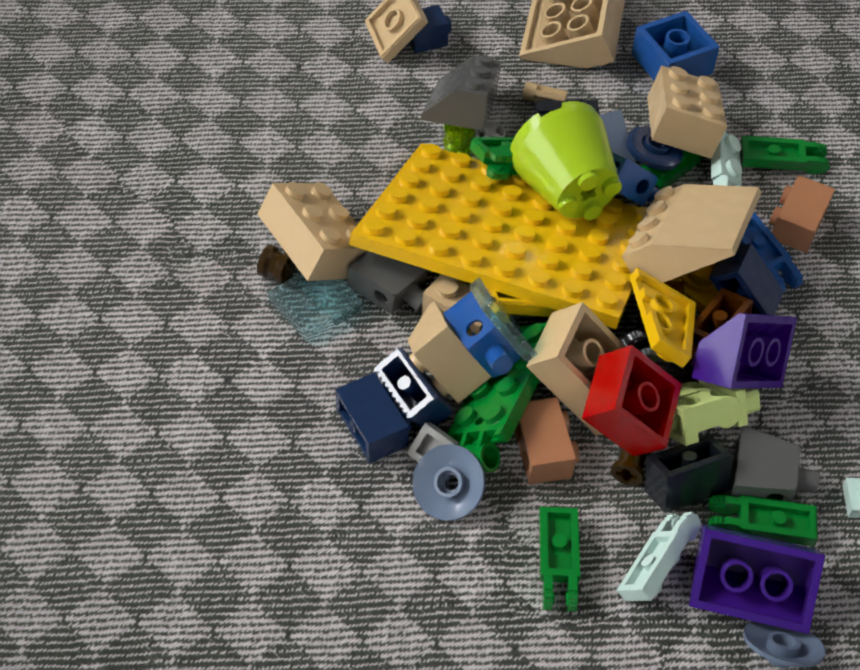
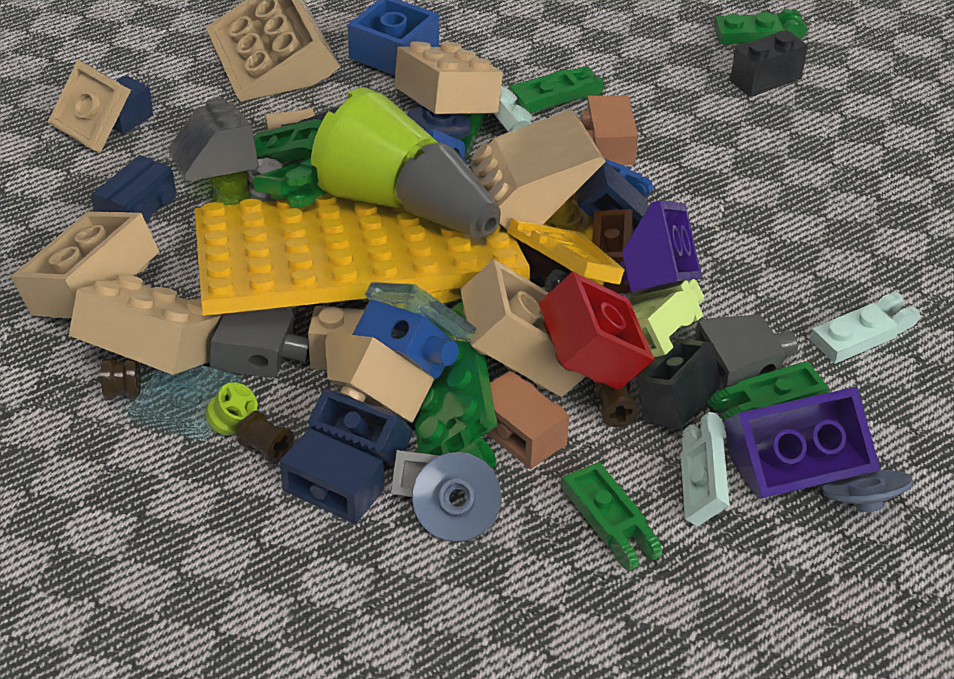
camera: 30 degrees left, 10 degrees down
none -> tan brick [10,212,160,318]
none -> dark blue brick [91,155,176,223]
none -> lime wheel [205,382,258,435]
none -> dark brown bush [237,411,294,464]
none -> green plate [254,119,322,163]
none -> dark grey cone [396,143,501,238]

